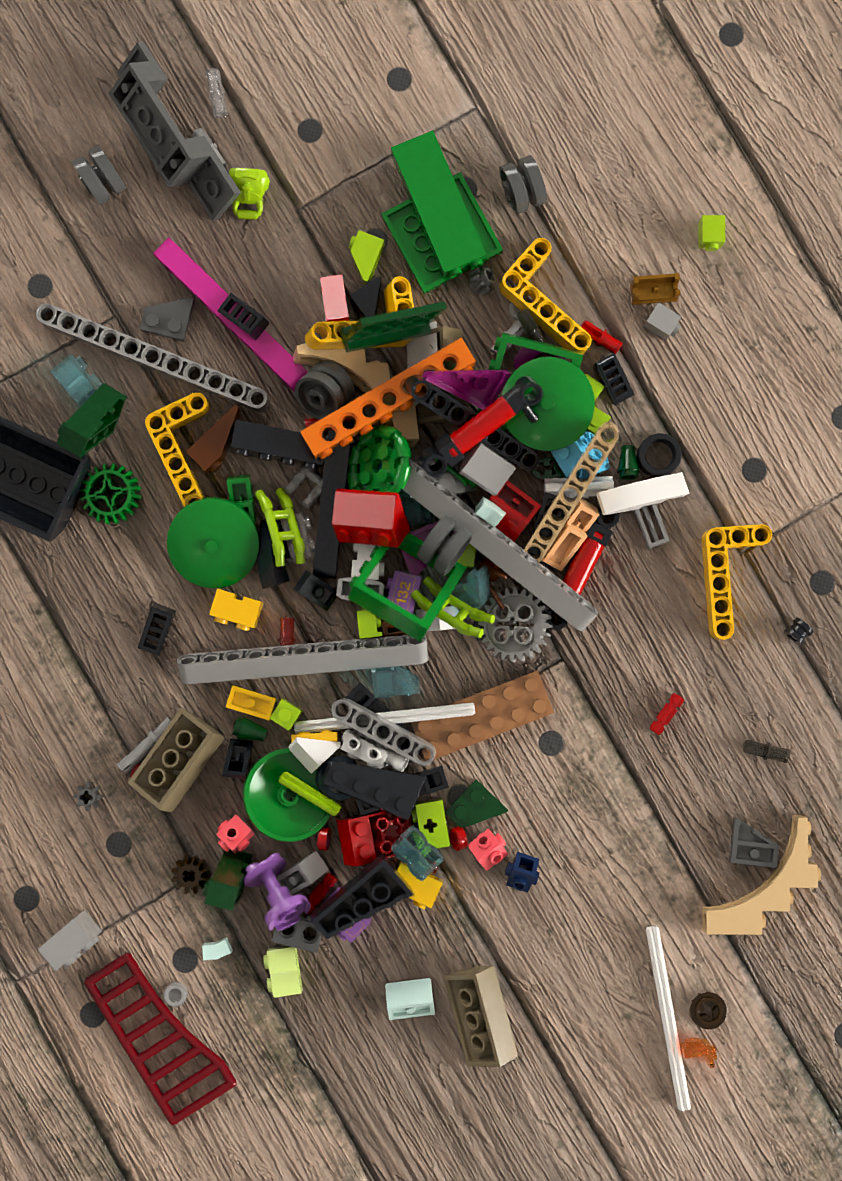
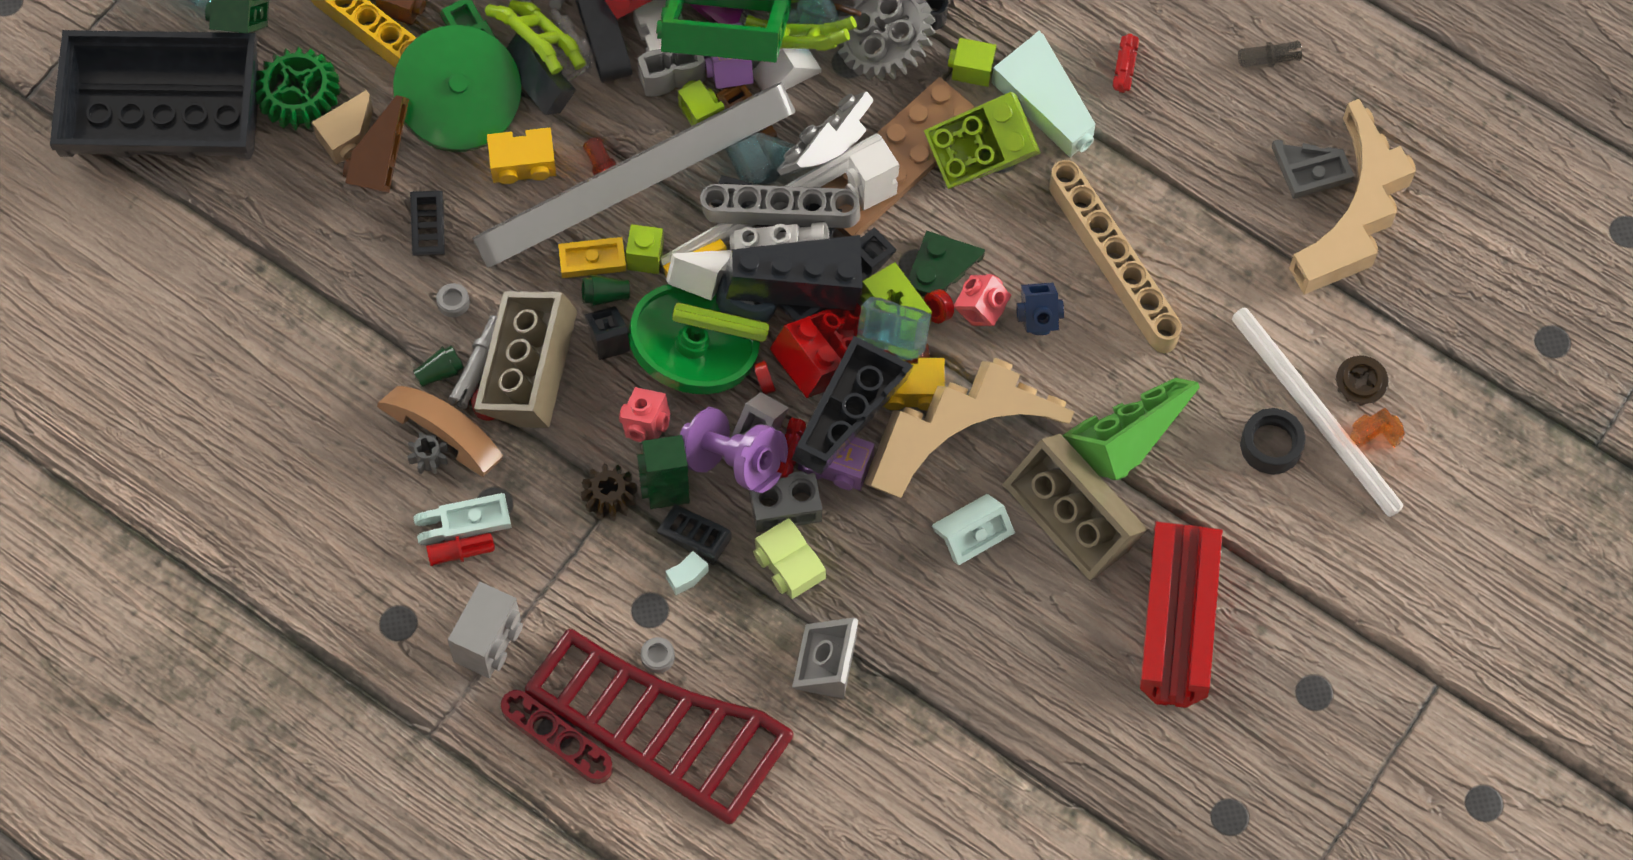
camera: 25 degrees left, 20 degrees down
black slope [294,570,337,611] -> none
none -> tan slope [312,90,373,165]
none -> reddish brown slope [343,95,409,193]
none -> medium nougat slope [377,386,503,477]
none -> dark green cone [413,345,465,387]
none -> light aqua hinge [413,493,512,545]
none -> red axle [426,533,495,566]
none -> light grey tile [436,283,470,317]
none -> dark red beam [501,690,613,784]
none -> black slope [657,504,732,565]
none -> slope [777,91,874,175]
none -> light grey slope [792,617,858,699]
none -> white brick [845,139,899,211]
none -> tan arch [864,358,1074,498]
none -> lime slope [924,92,1041,189]
none -> lime brick [947,38,996,87]
none -> light aqua slope [991,31,1096,157]
none -> tan beam [1049,160,1182,353]
none -> bright green wedge [1062,378,1200,480]
none -> red piece [1140,521,1223,708]
none -> black tyre [1240,408,1306,475]

